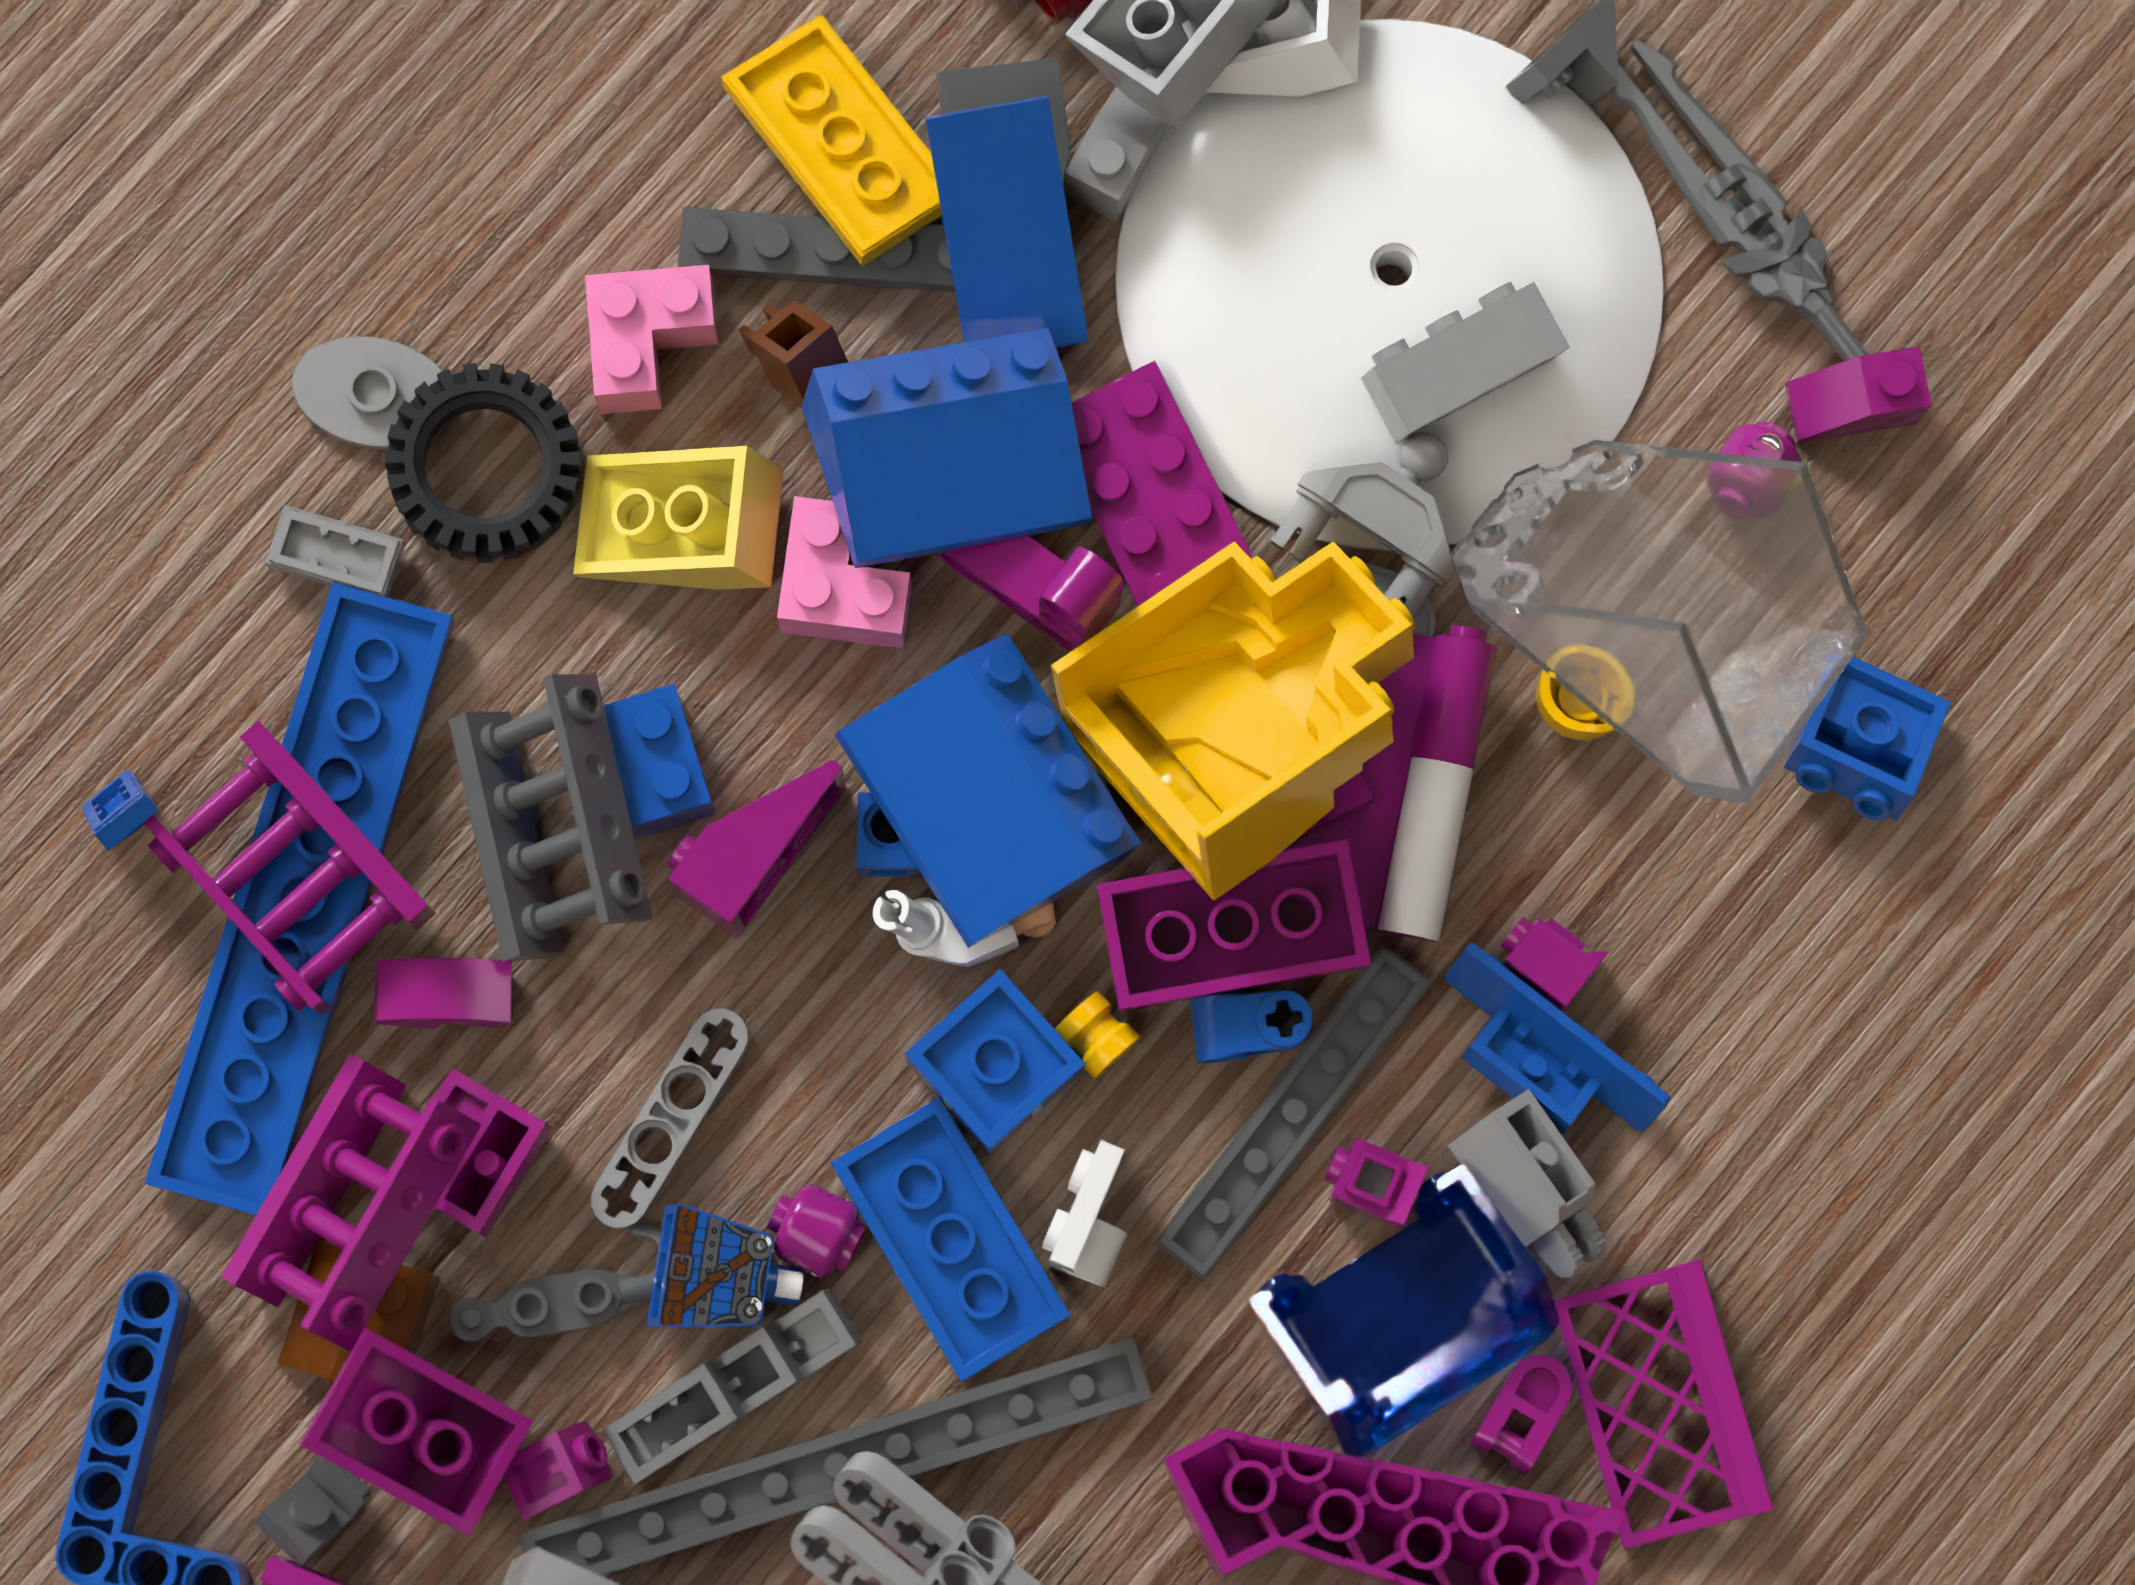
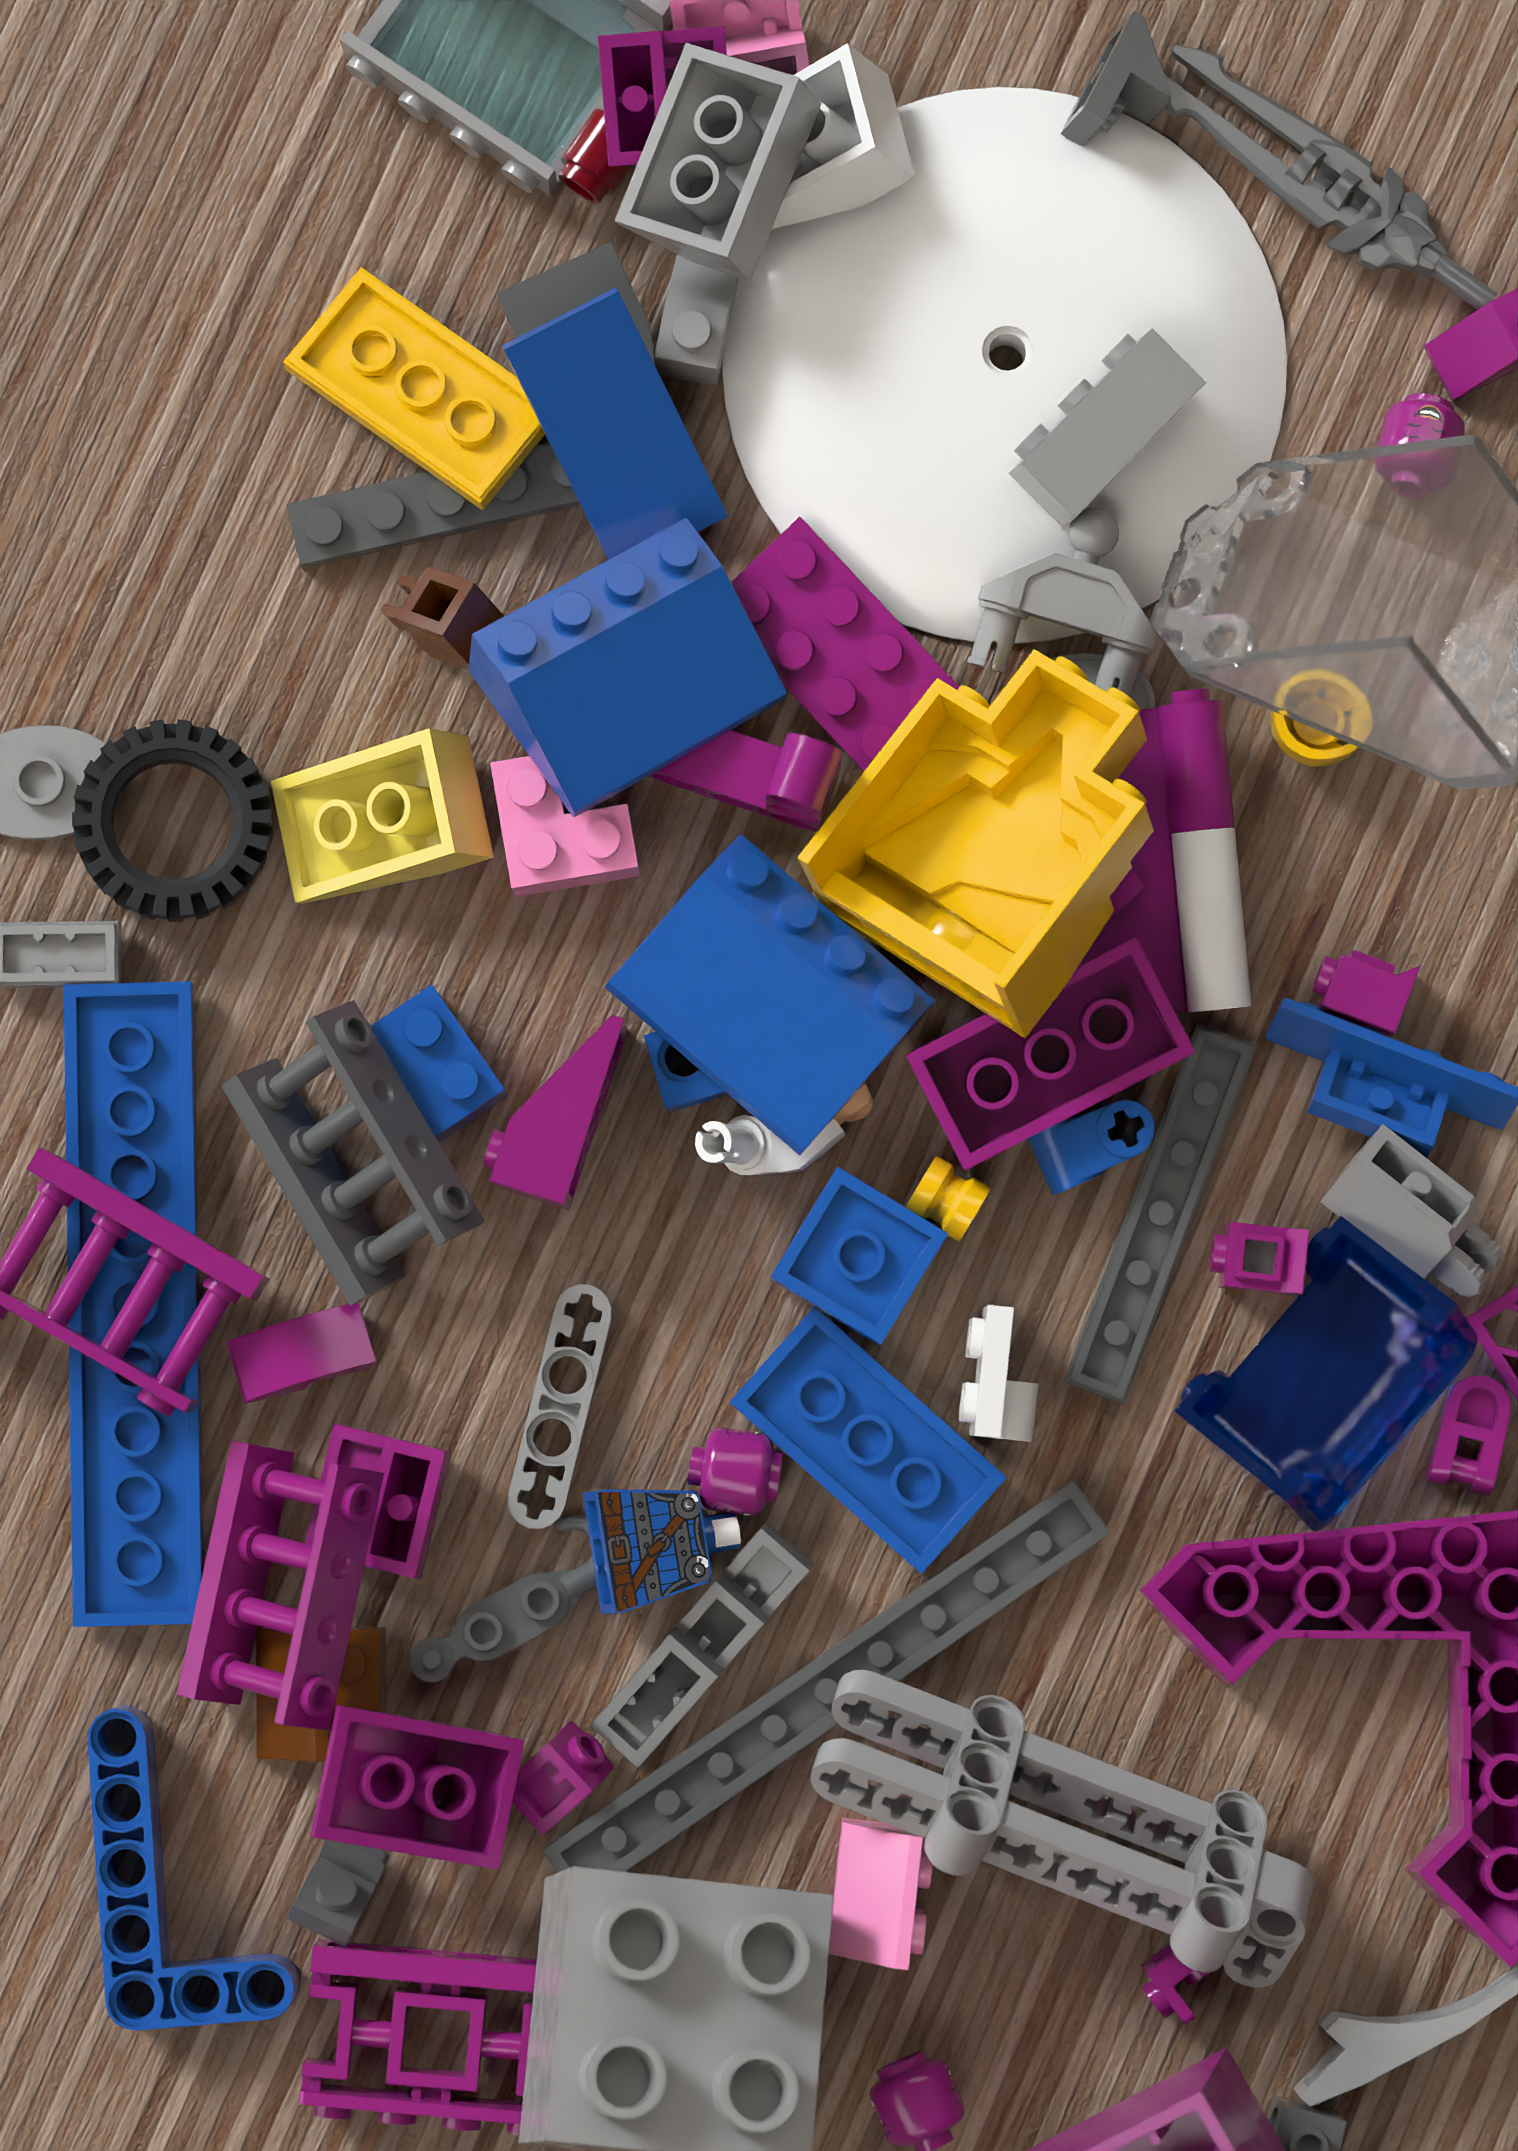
camera: 10 degrees left, 5 degrees up
bright pink brick [585,265,718,414] -> none

